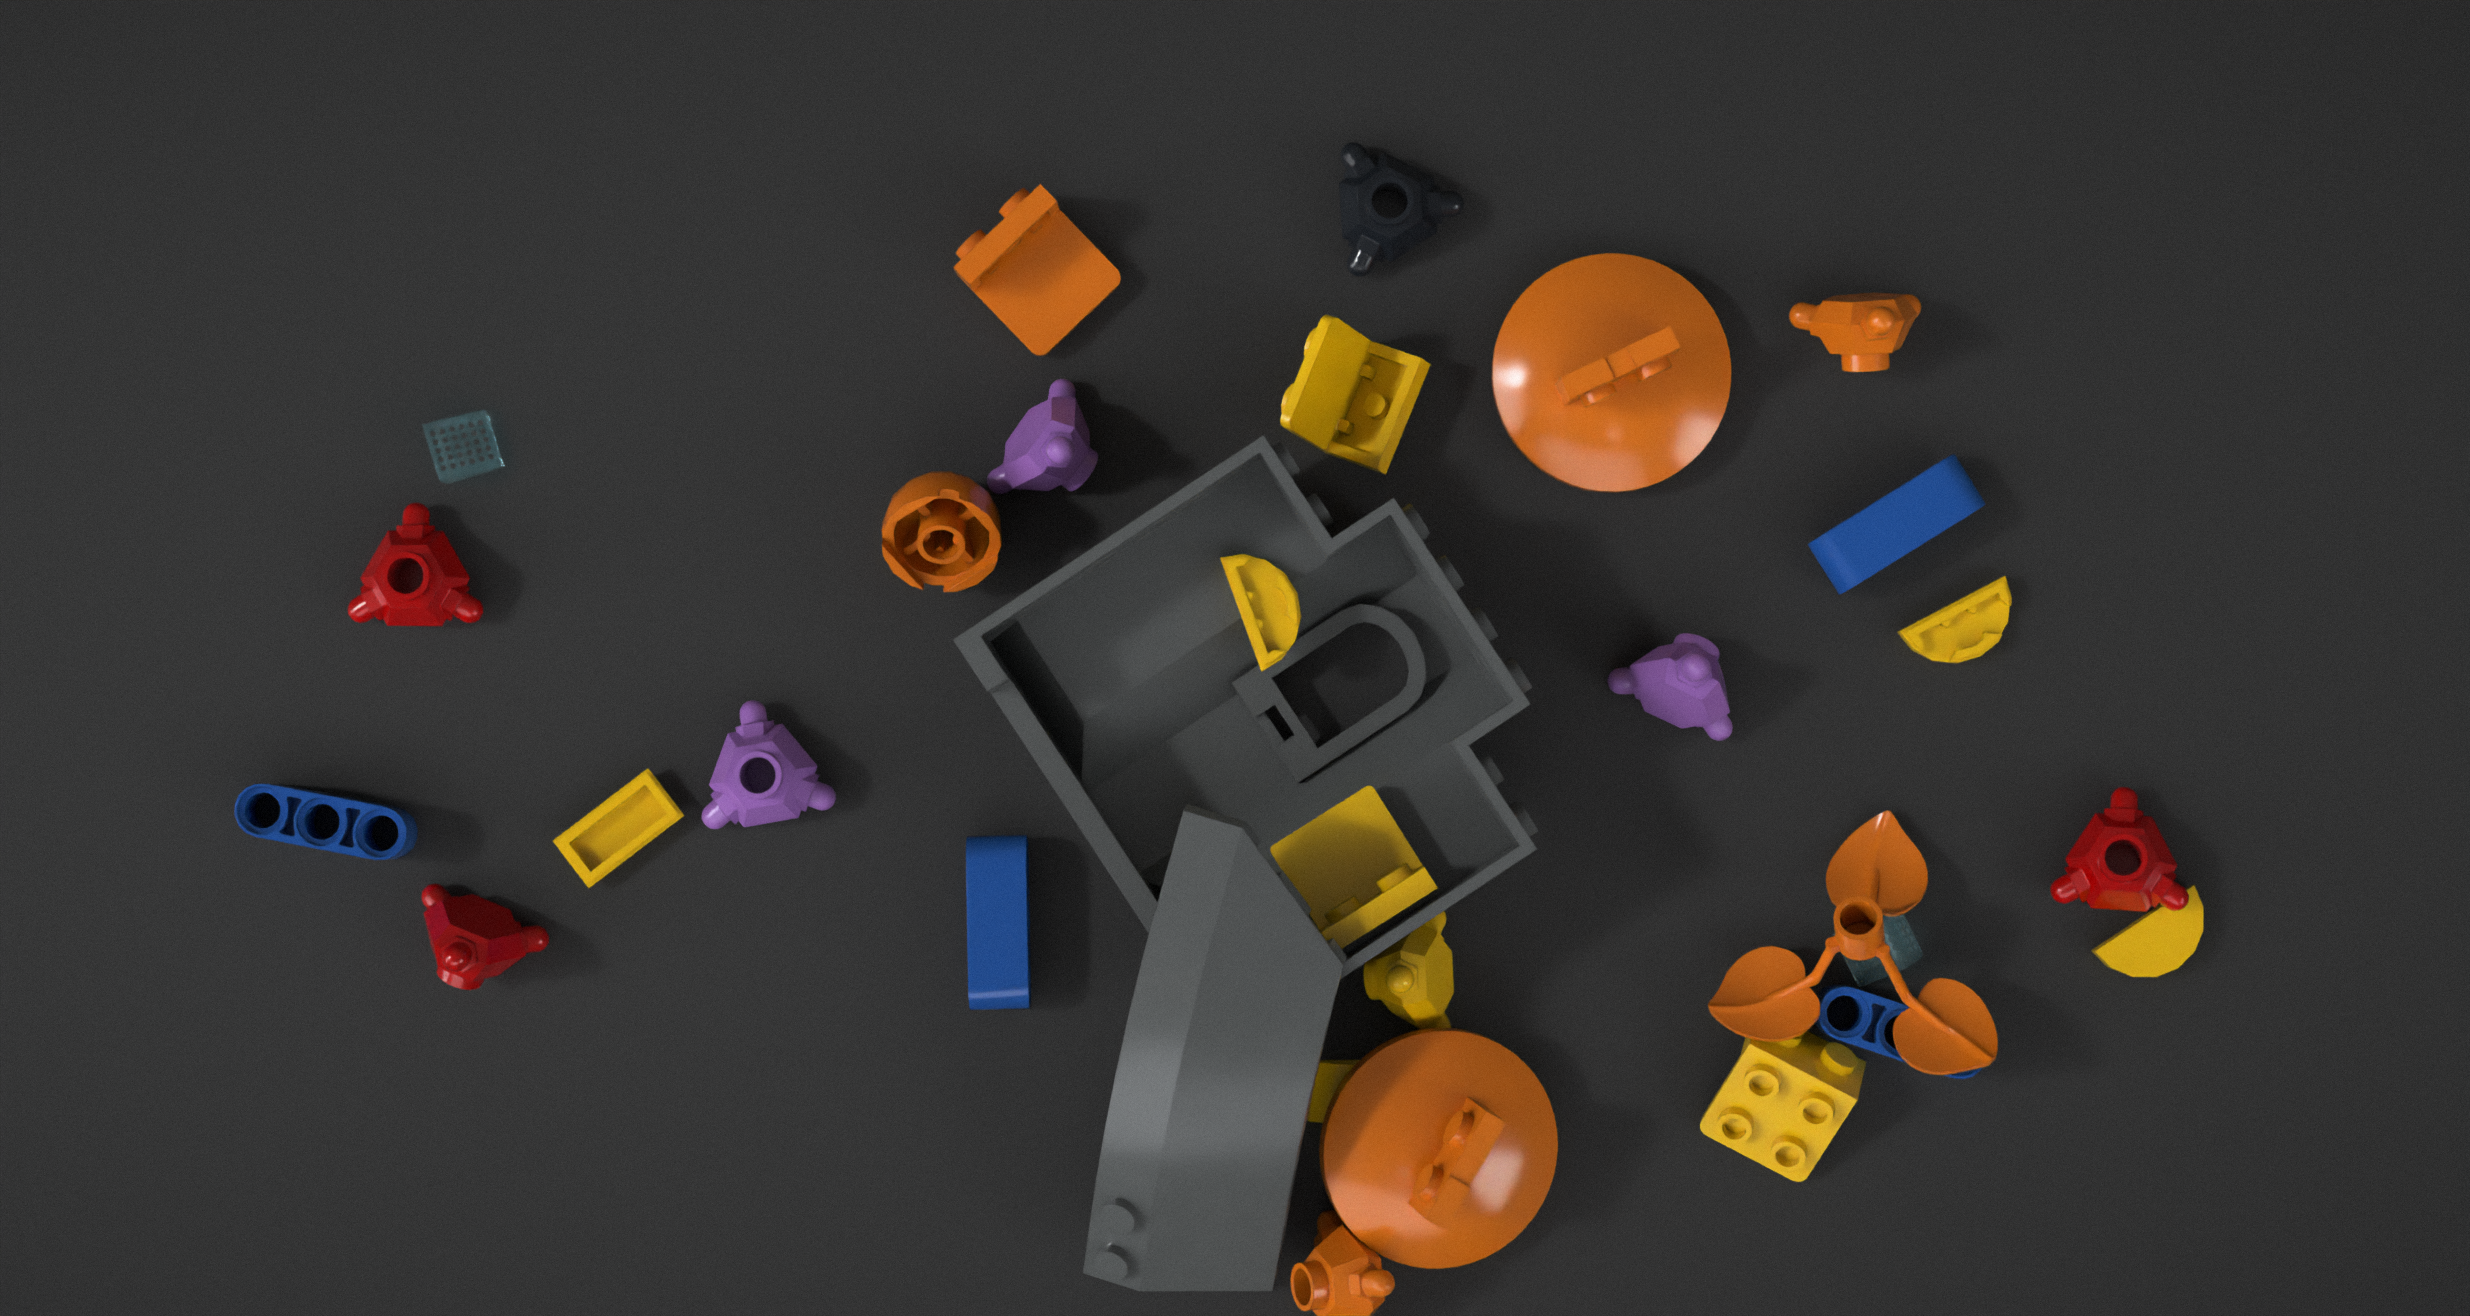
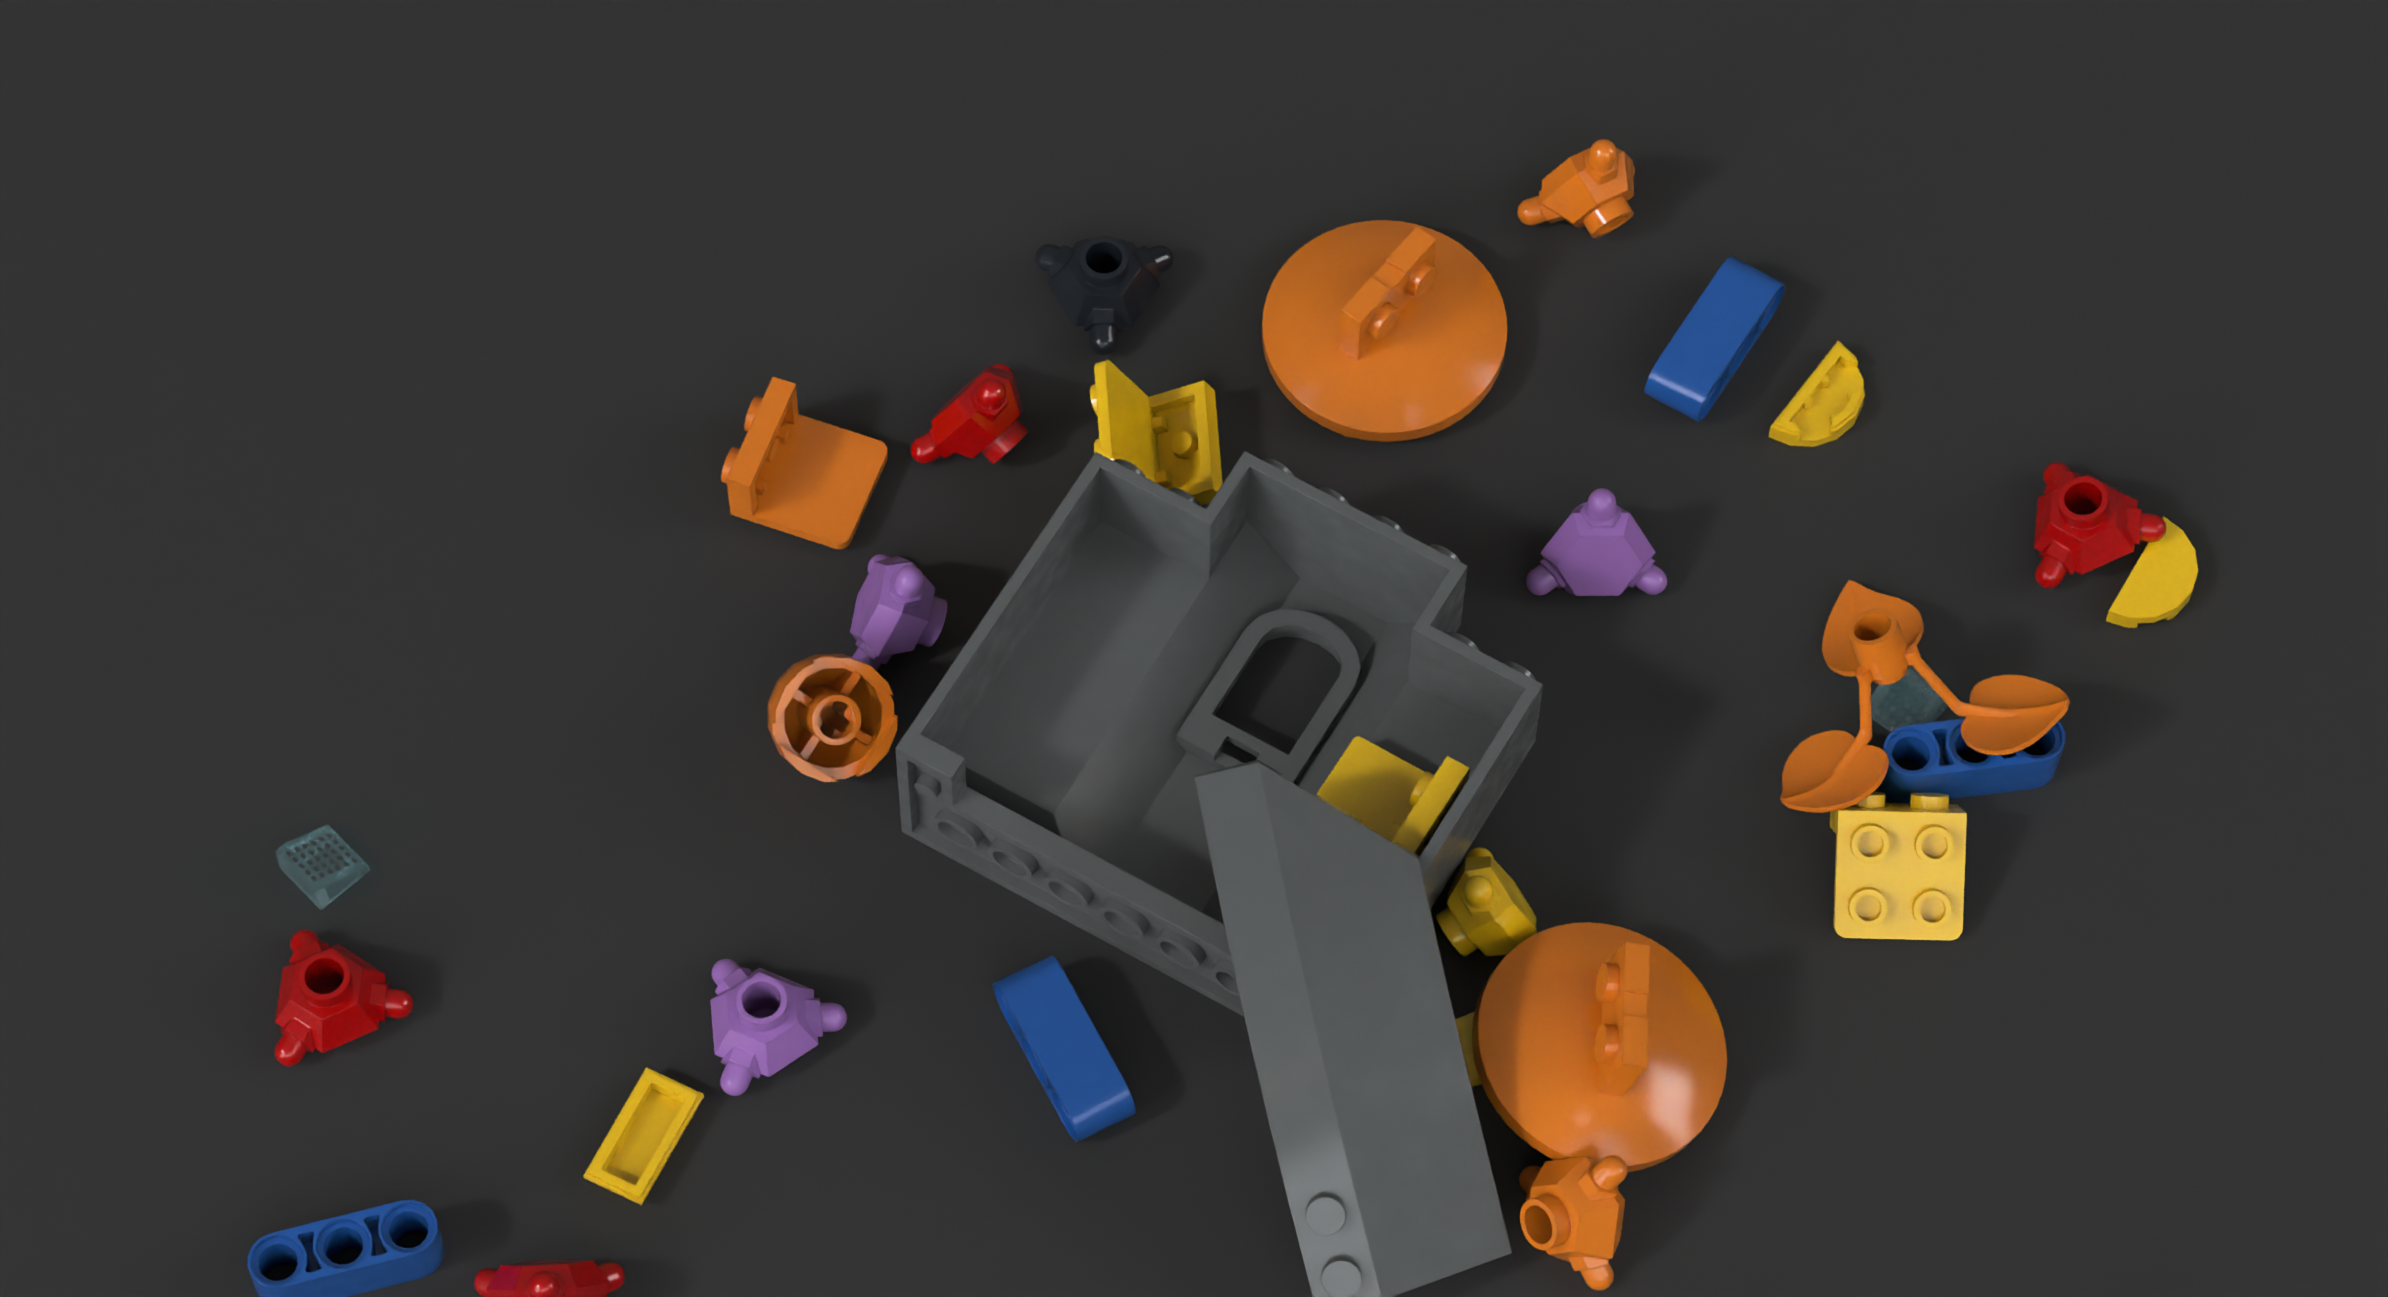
camera: 30 degrees left, 25 degrees down
yellow tile [1220,554,1301,672] -> none
none -> red rock [911,363,1028,465]

